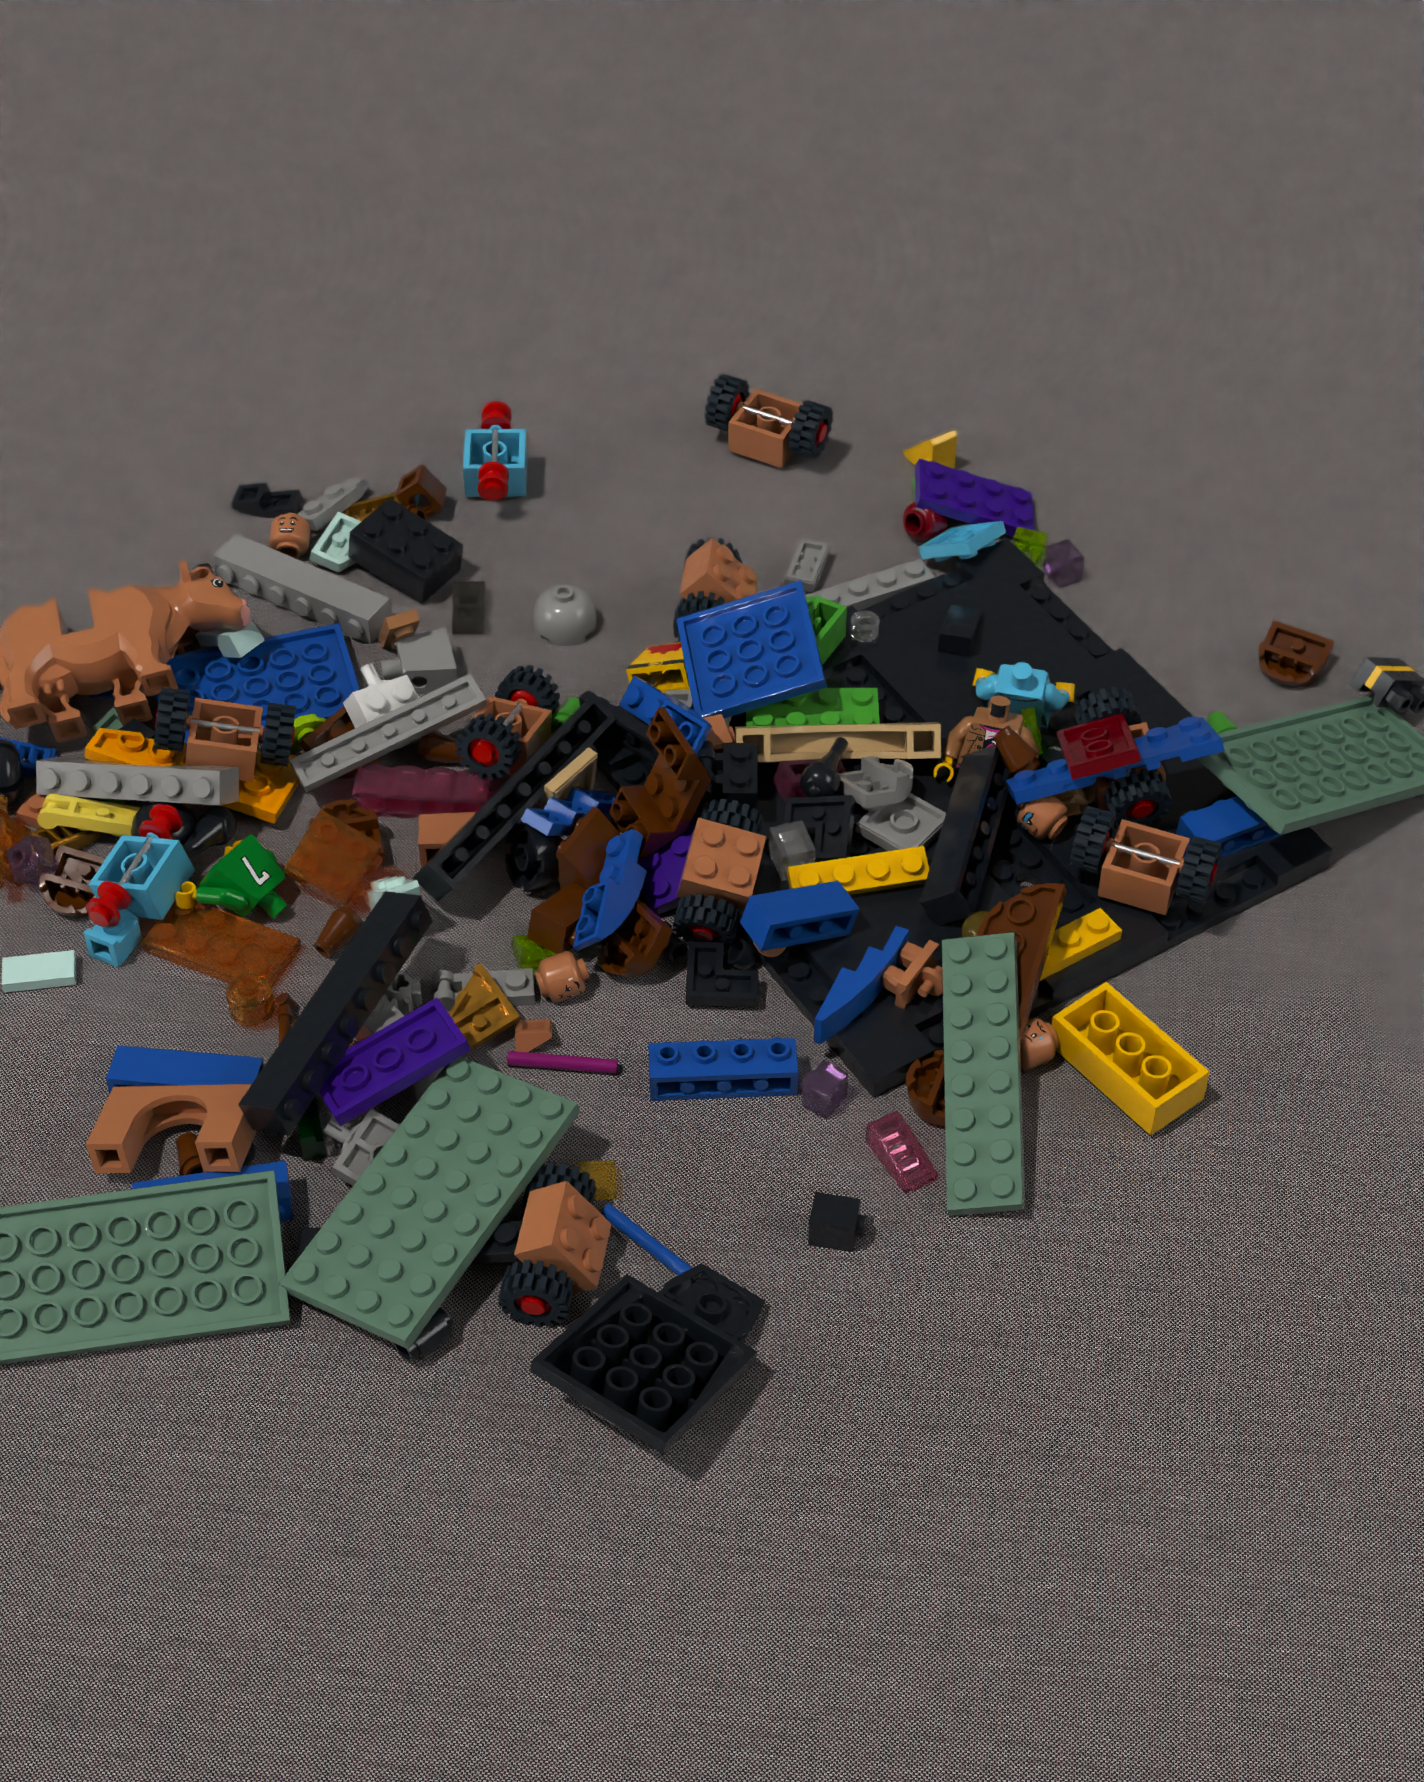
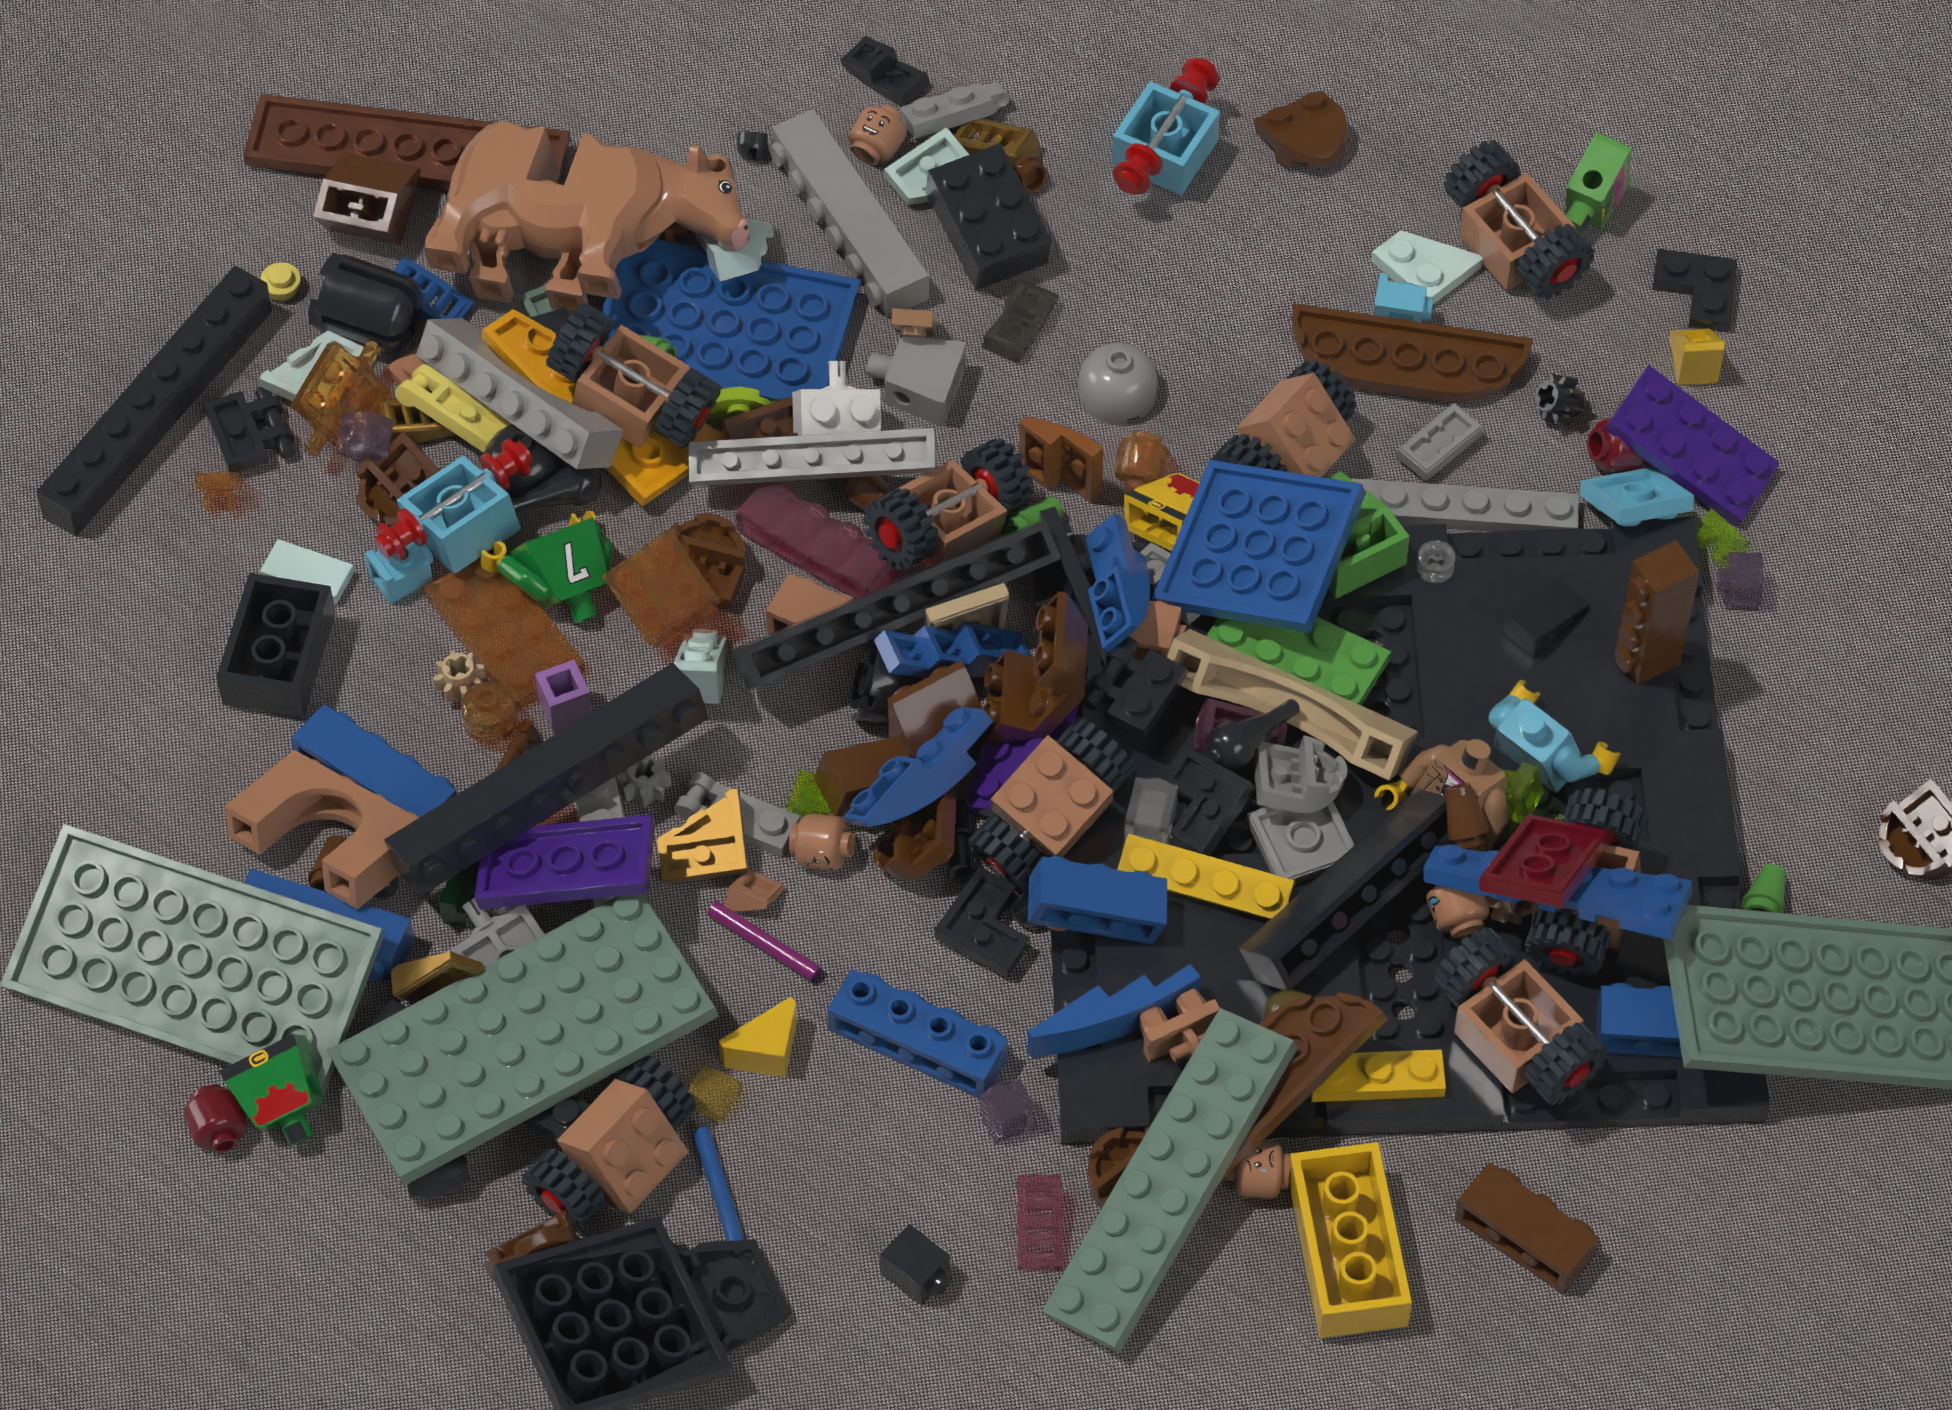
camera: 30 degrees right, 10 degrees up
reddish brown cone [313,906,363,959] -> none
reddish brown brick [395,464,447,516] -> none
none -> dark red head [183,1084,248,1153]
none -> black brick [216,573,336,718]
none -> green torso [219,1034,323,1147]
none -> pearl gold slope [391,951,484,1004]
none -> tan gear [433,651,486,704]
none -> reddish brown slope [484,1211,579,1281]
none -> medium lavender brick [535,660,592,733]
none -> yellow slope [718,997,797,1077]
none -> dark orange slope [1019,417,1104,504]
none -> clear orange head [1113,431,1171,491]
none -> reddish brown slope [1253,90,1350,169]
none -> reddish brown plate [1291,303,1533,403]
none -> light aqua wing [1371,230,1483,305]
none -> medium azure brick [1373,273,1434,322]
none -> reddish brown brick [1454,1162,1599,1295]
none -> black gear [1534,373,1585,425]
none -> bright green torso [1566,132,1632,234]
none -> reddish brown brick [1614,540,1700,685]
none -> black plate [1652,249,1738,333]

